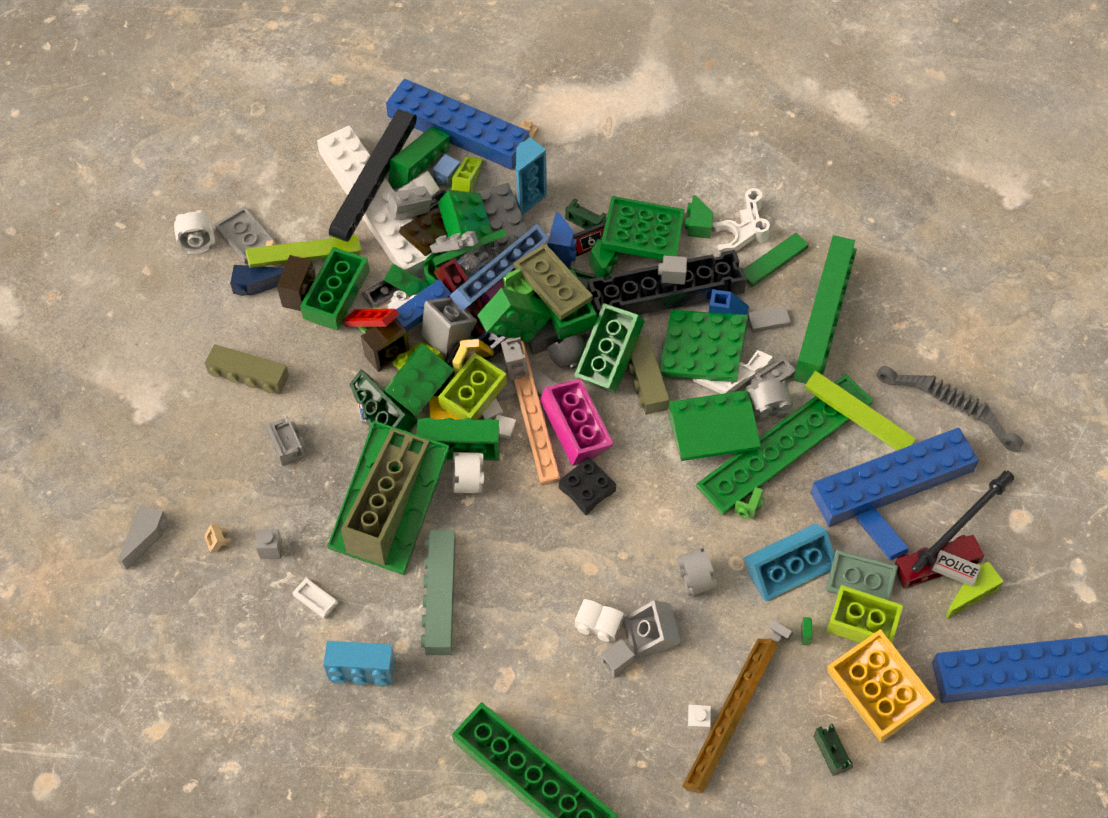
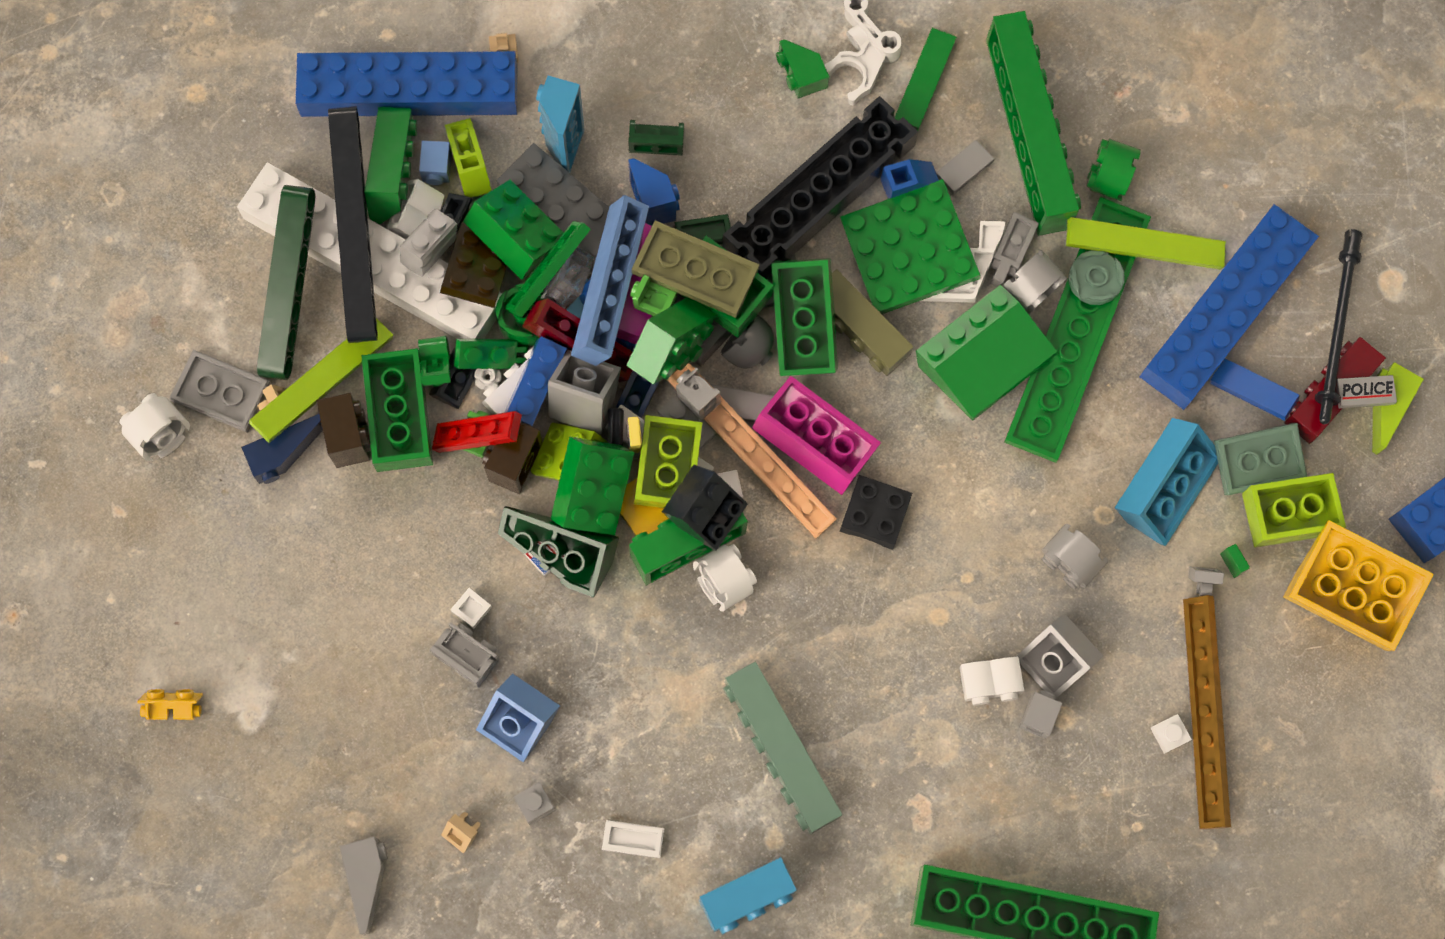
camera: 35 degrees left, 15 degrees up
olive brick [205,344,289,394] -> none
piece [327,421,449,575] -> none
light grey hinge [430,231,479,253] -> none
yellow tile [460,339,494,357] -> none
slope [574,223,605,256] -> none
green slope [589,239,620,280] -> none
green plate [600,196,685,260] -> none
light grey brick [658,256,687,284] -> none
bright green bracket [734,487,765,519] -> none
dark green hinge [813,723,853,776] -> none
dark grey piece [877,366,1024,452] -> none
none -> yellow hinge [137,689,203,720]
none -> dark green beam [257,185,316,380]
none -> green plate [418,336,451,386]
none -> white plate [451,588,492,629]
none -> medium blue slope [476,674,560,762]
none -> black slope [662,465,748,551]
none -> sand green tile [1069,250,1124,305]
none -> green brick [1086,138,1141,201]

